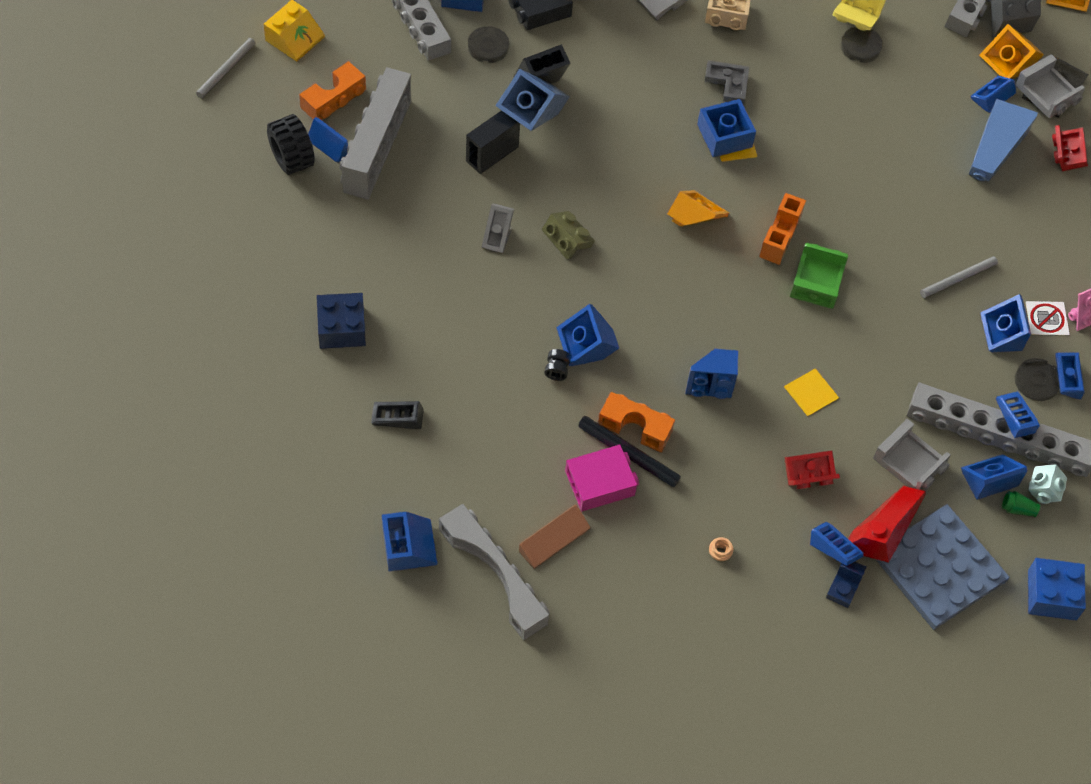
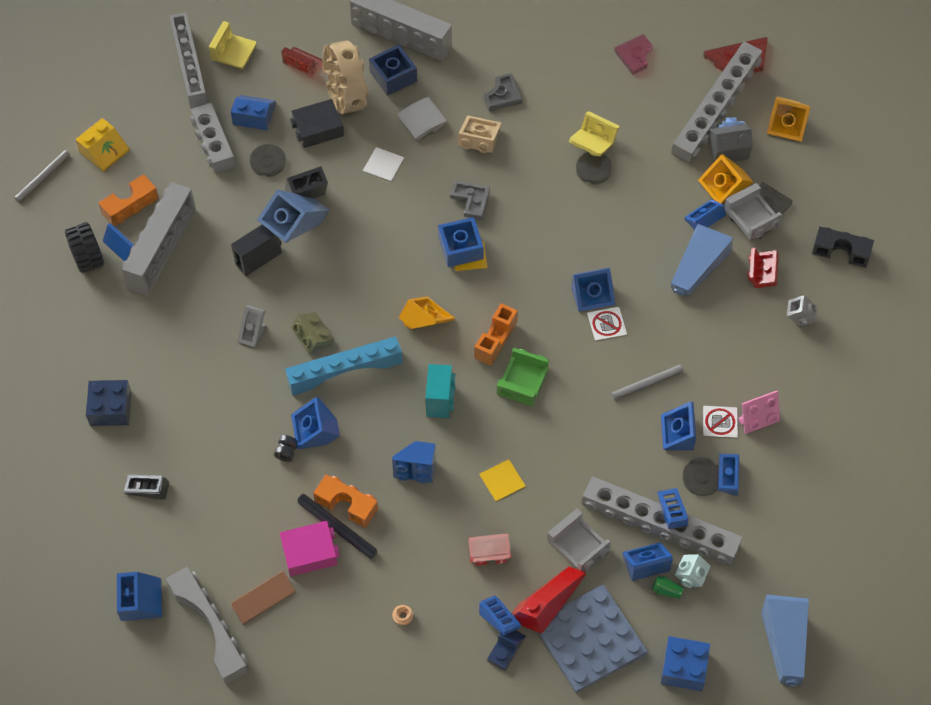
camera: 10 degrees right, 0 degrees up
none -> dark azure arch [285,336,403,396]
none -> white sticker [363,147,404,181]
none -> teal brick [425,364,456,418]
none -> blue slope [572,268,615,311]
none -> sticker [587,307,627,340]

